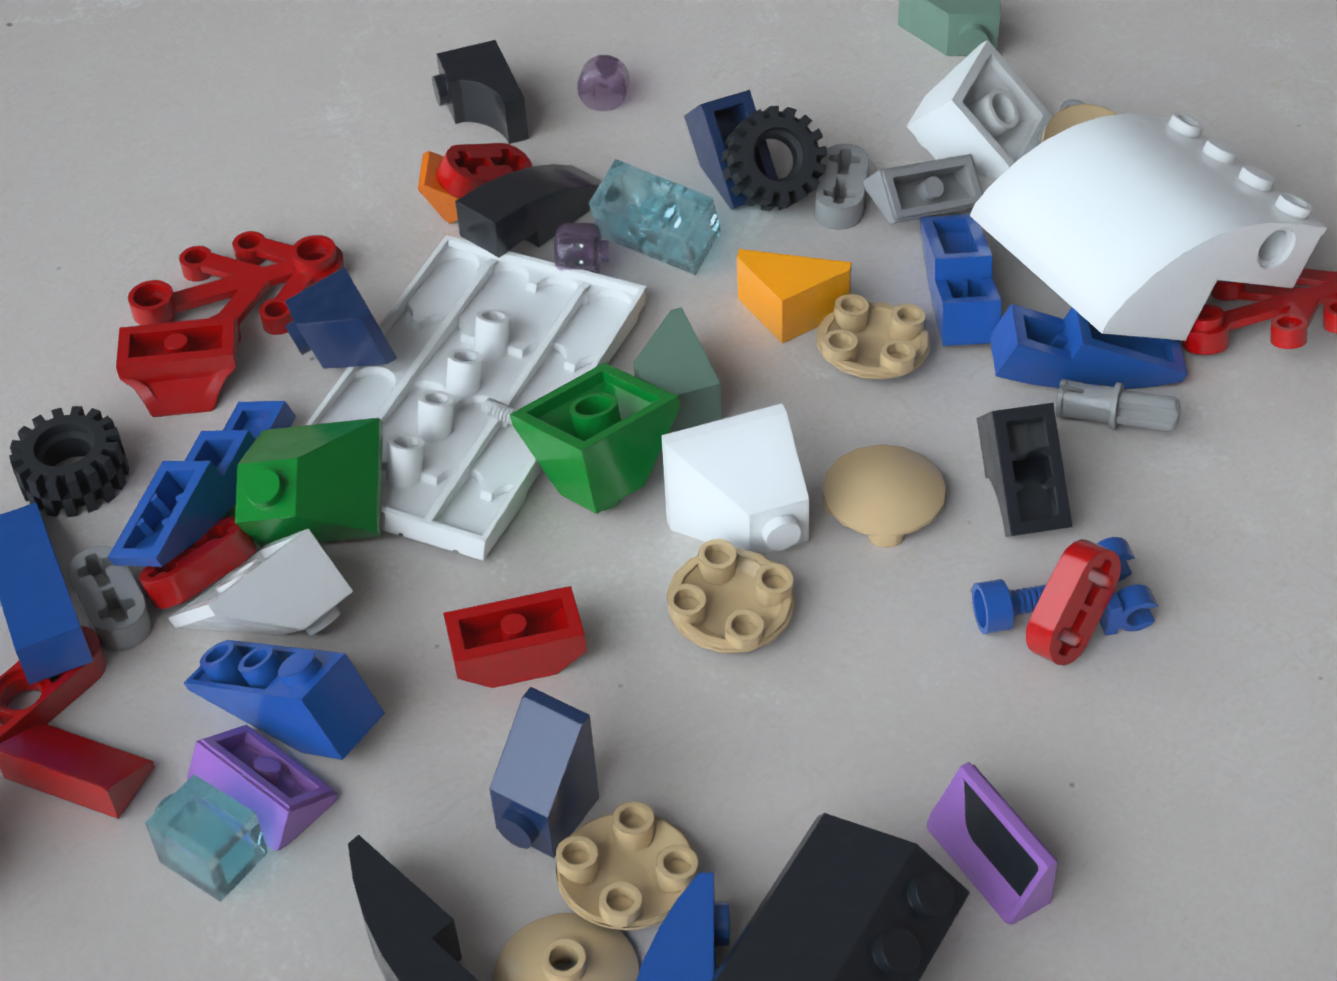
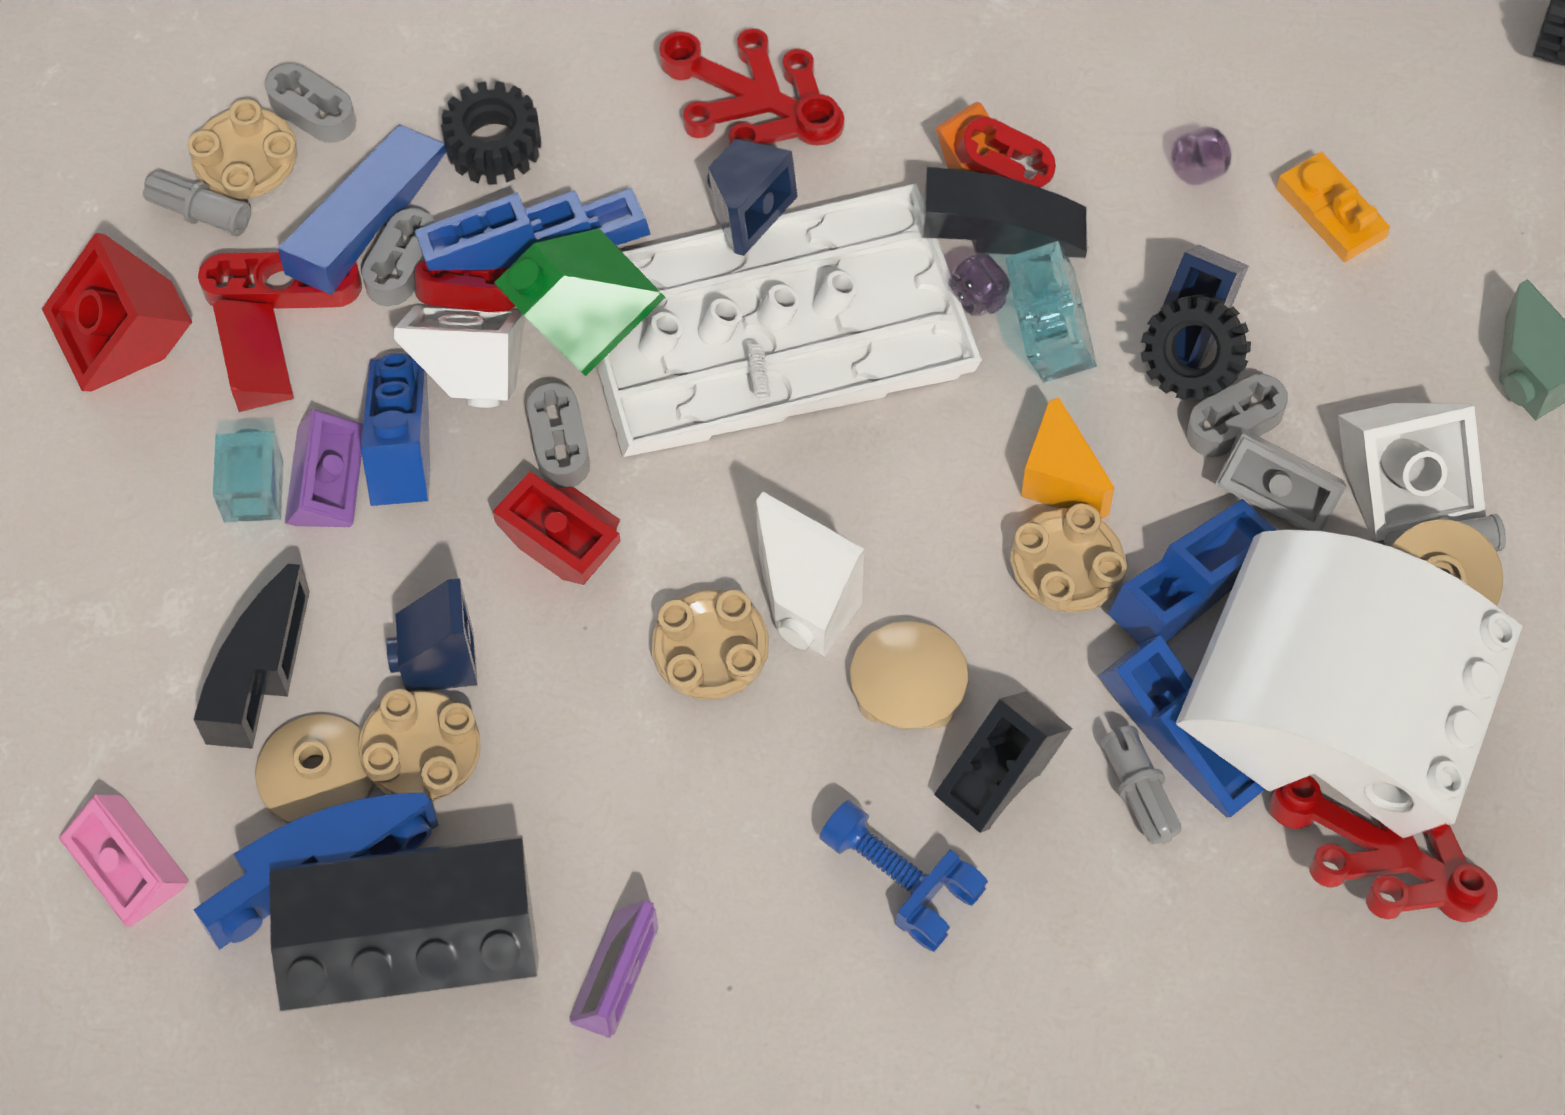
camera: 50 degrees right, 15 degrees up
red slope [116,316,239,417] -> none
black arch [432,40,529,144] -> none
green slope [509,363,680,514] -> none
sand green slope [633,307,722,434] -> none
red beam [1025,539,1121,666] -> none
none -> light grey beam [527,383,590,488]
none -> light orange plate [1276,151,1391,263]

